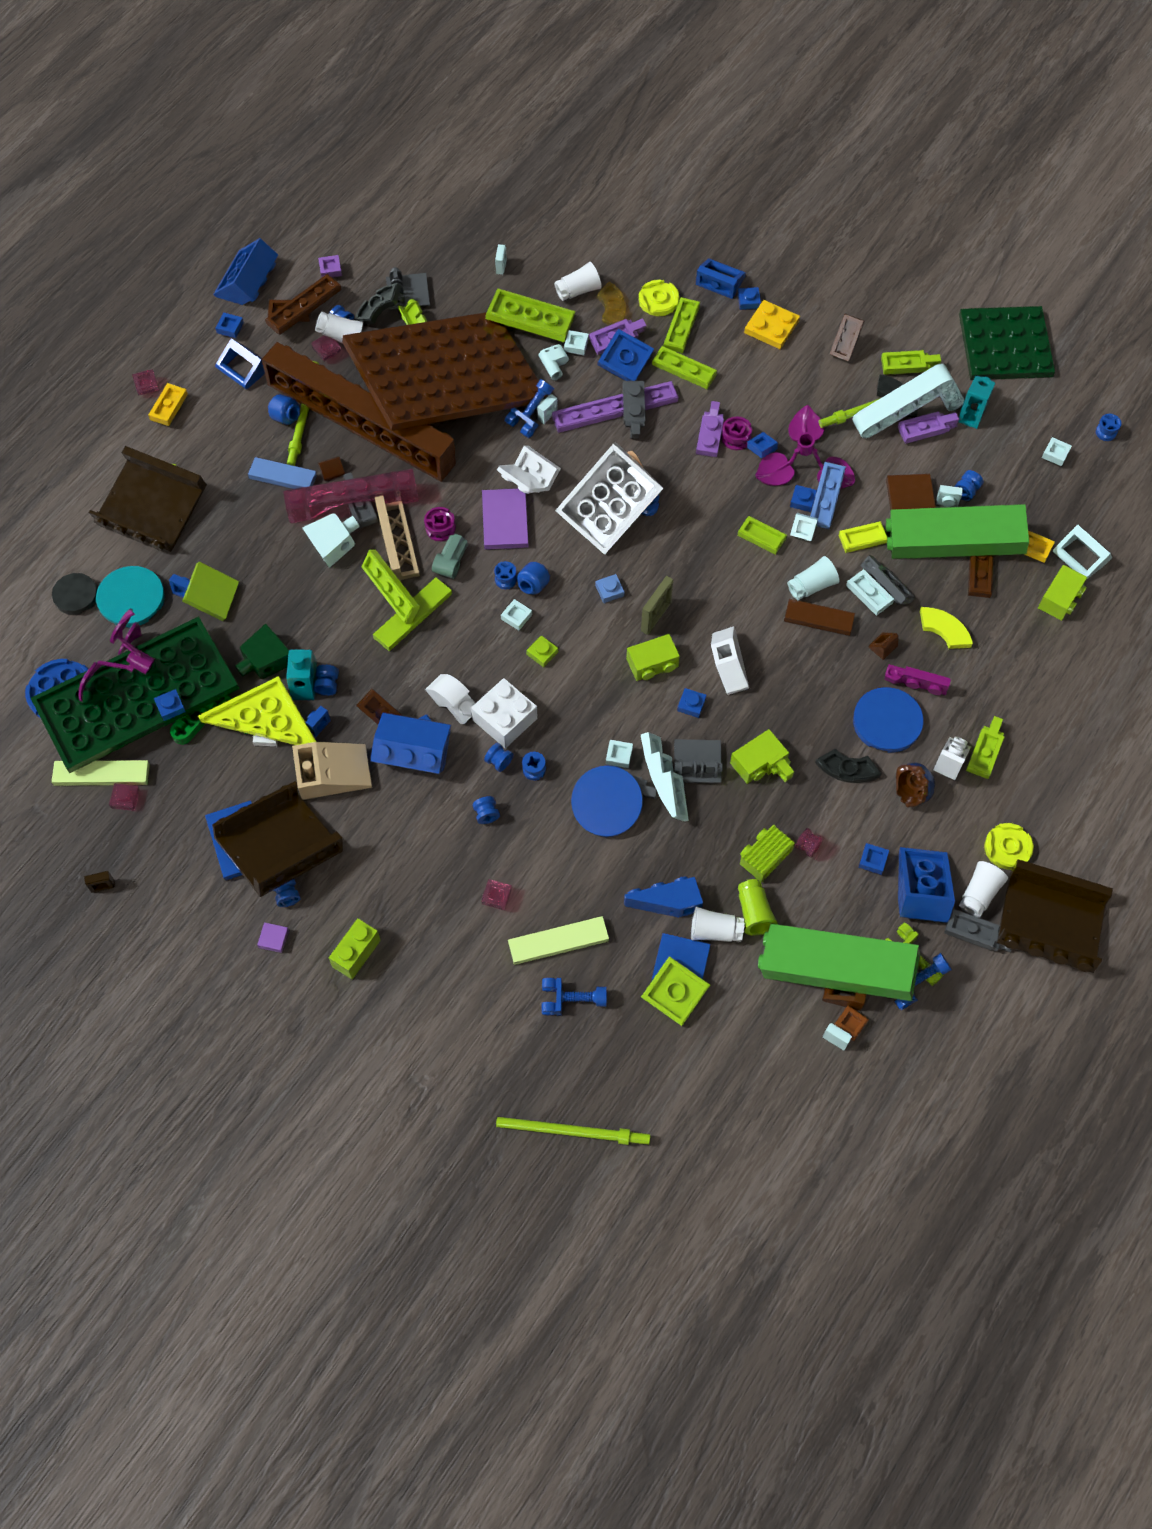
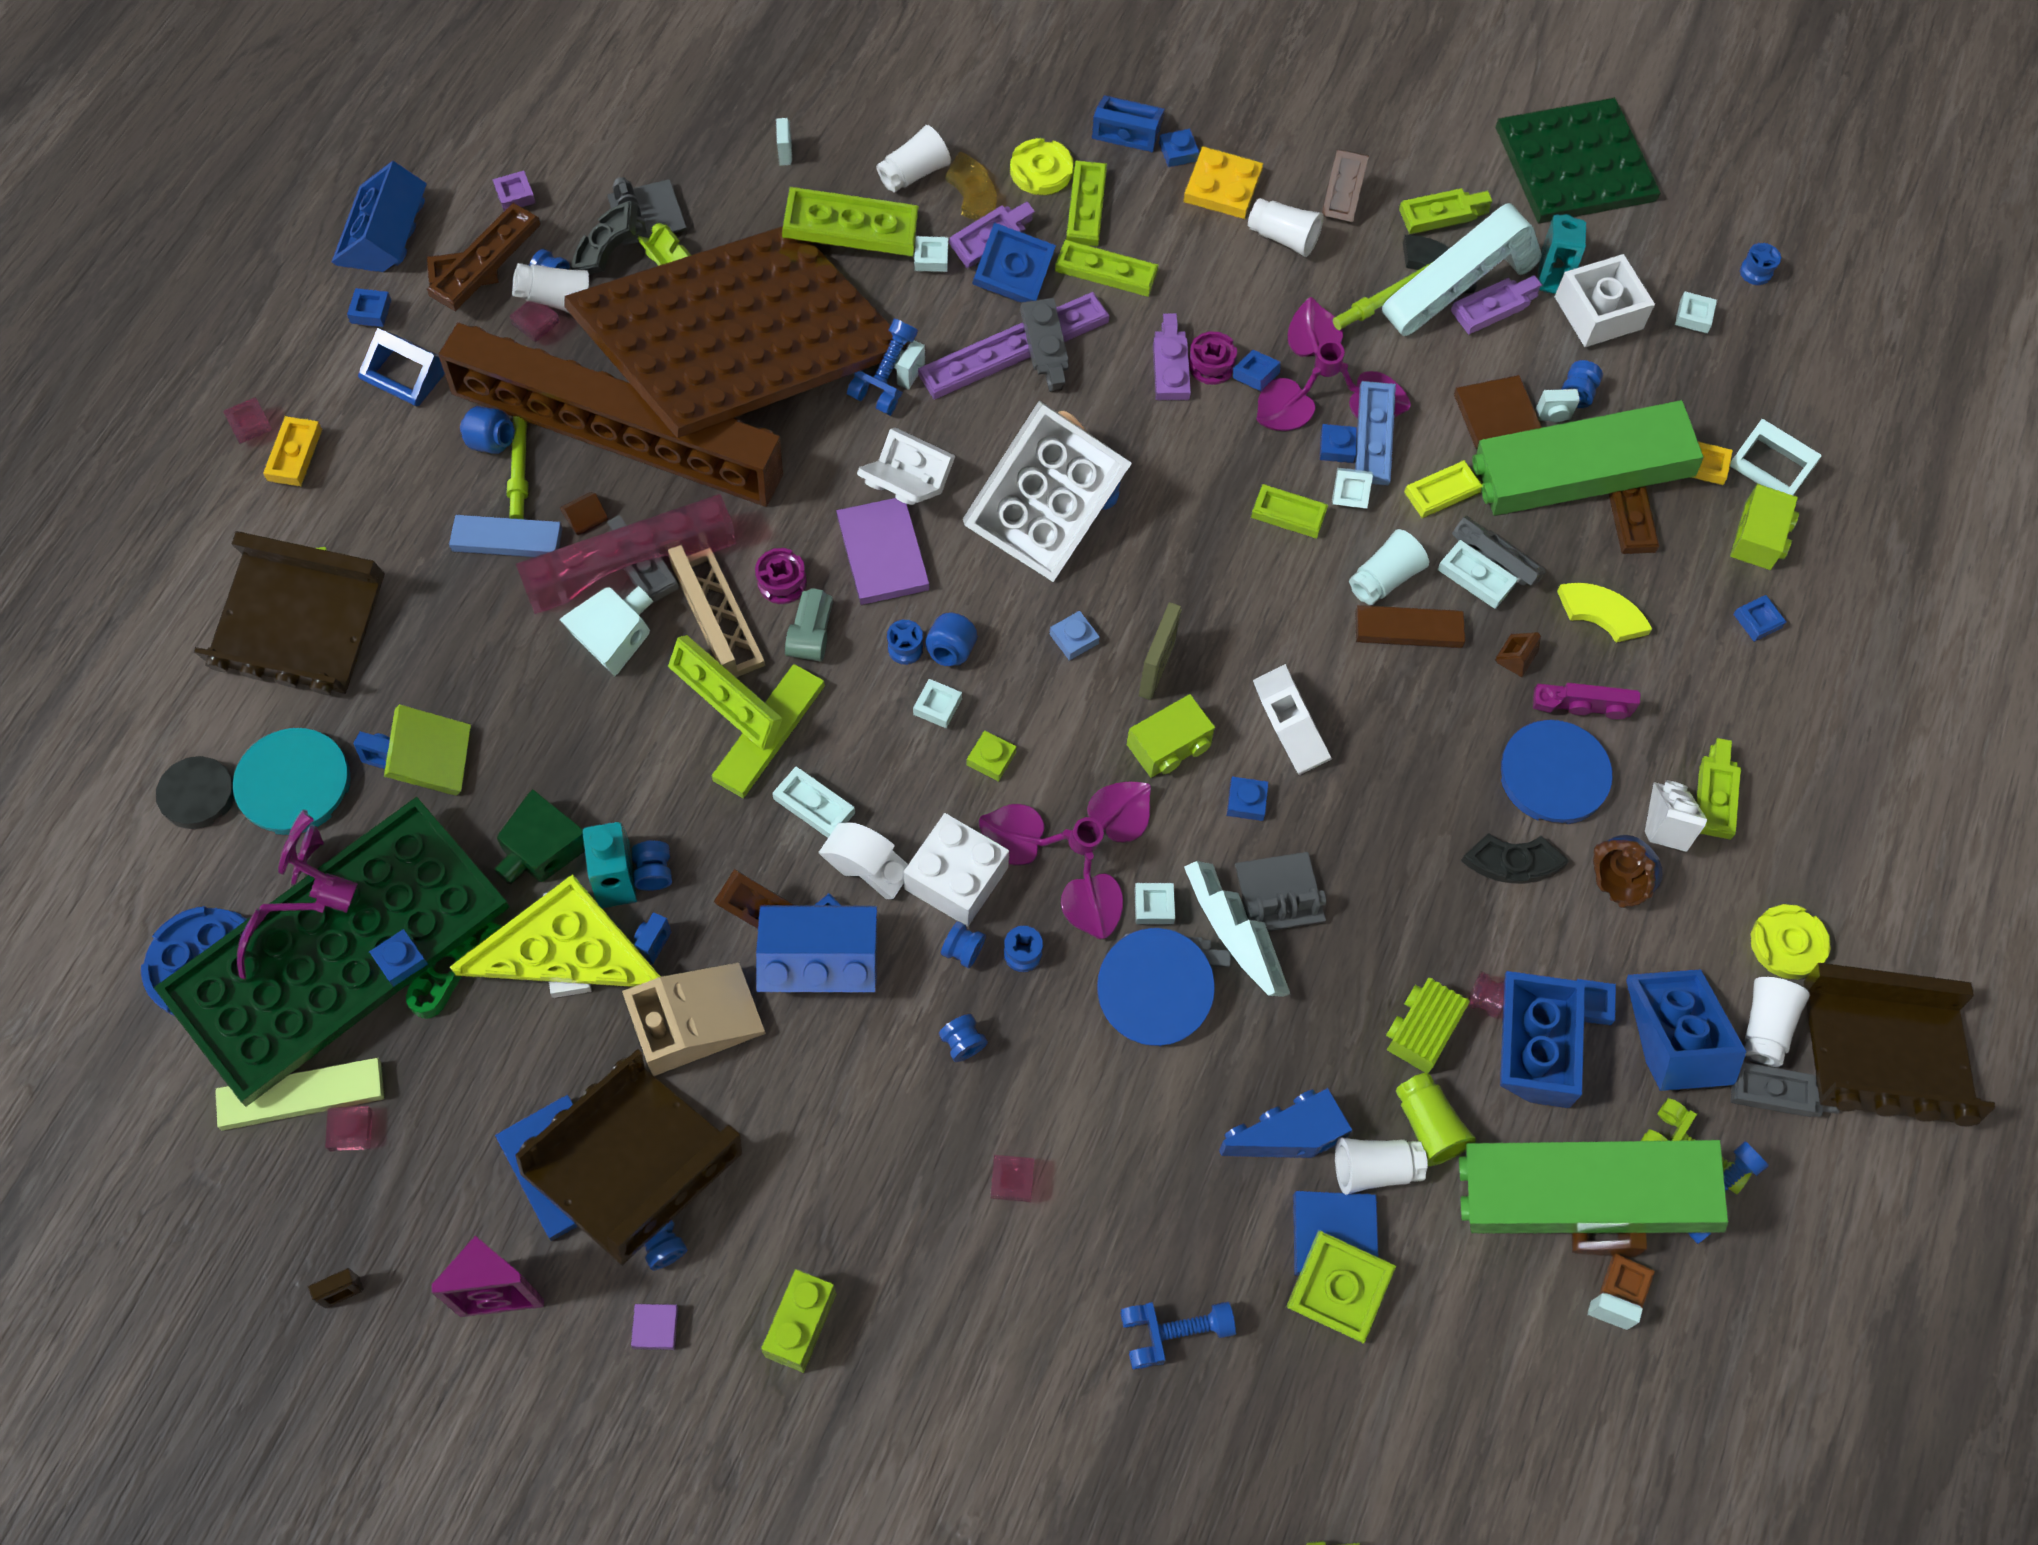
camera: 15 degrees left, 0 degrees up
yellowish green tile [508,916,609,965] -> none
light aqua piece [539,344,569,380] -> none
lime hinge [730,729,794,784] -> none
none -> magenta slope [432,1236,544,1317]
none -> light aqua plate [772,767,855,838]
none -> magenta plant [979,782,1151,940]
none -> white plant [1248,198,1323,257]
none -> blue slope [1500,971,1585,1108]
none -> white brick [1555,254,1655,347]
none -> blue tile [1733,595,1787,642]

